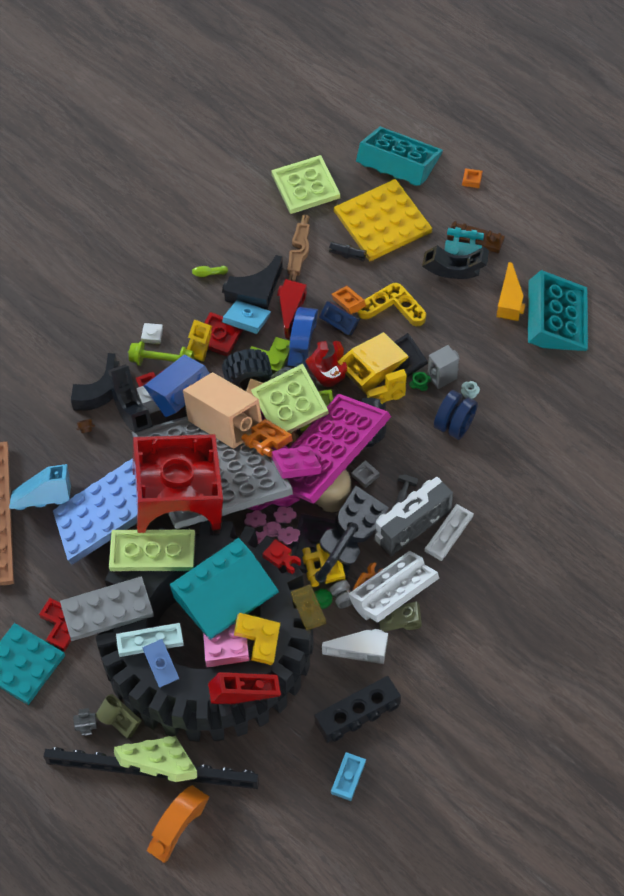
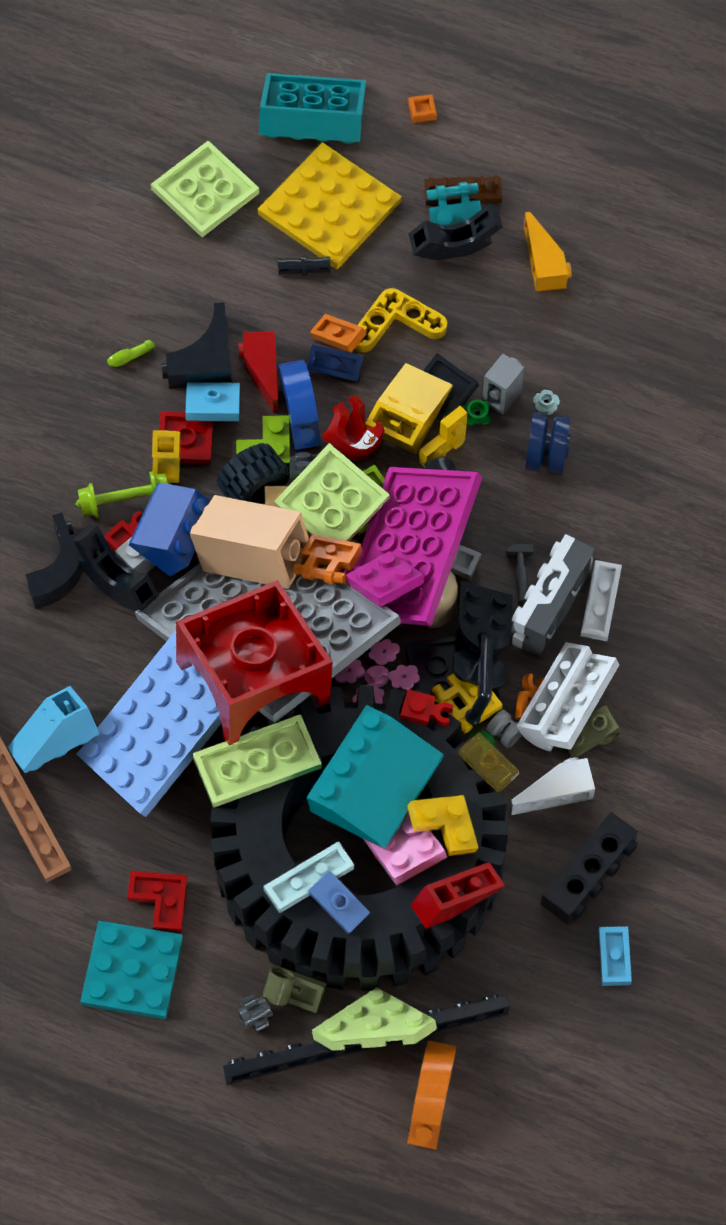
camera: 25 degrees left, 5 degrees up
light grey plate [60,576,154,641] -> none
reddish brown plate [76,419,95,433] -> none
white plate [141,323,163,344] -> none
medium nougat piece [287,214,310,281] -> none
teal slope [528,270,588,351] -> none

